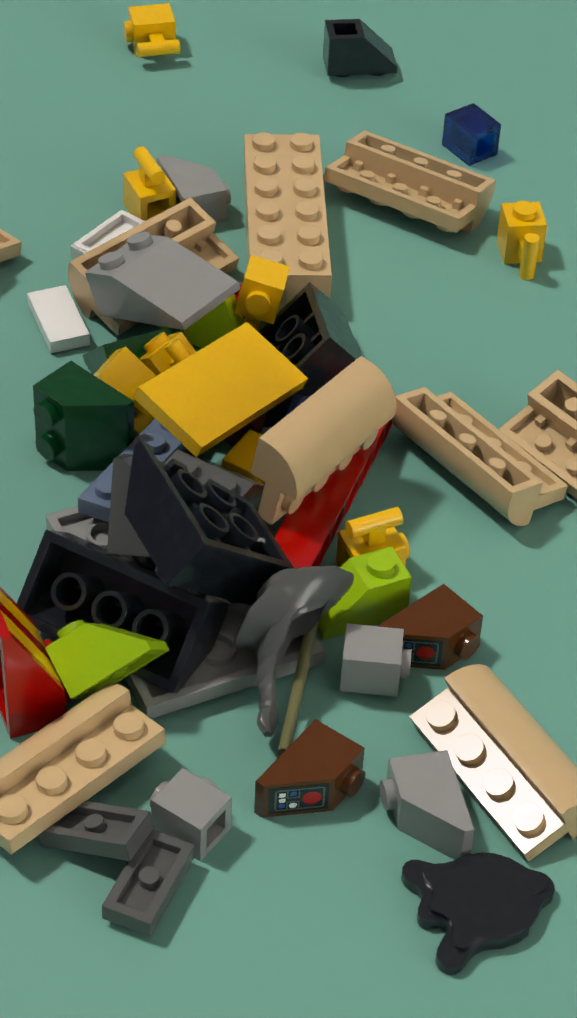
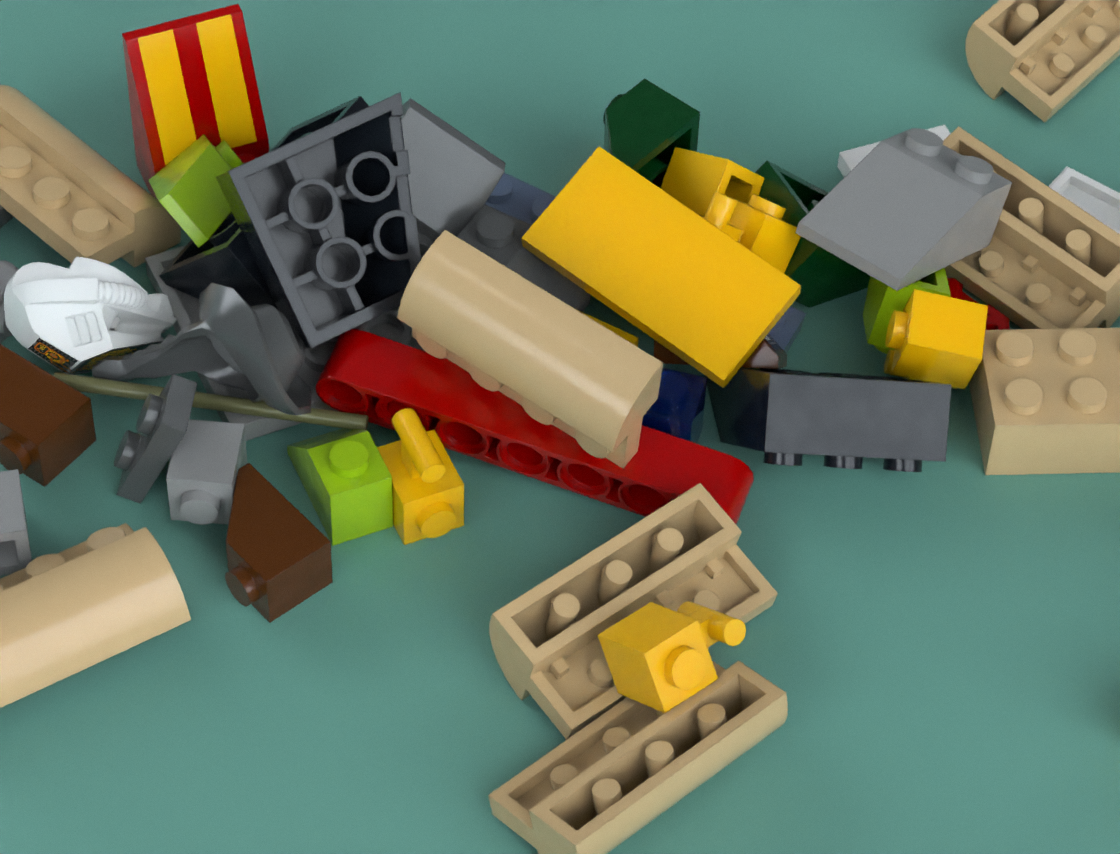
camera: 90 degrees right, 5 degrees up
none -> white helmet [4,257,177,374]
none -> dark grey plate [114,374,197,504]
none -> yellow brick [598,601,746,713]

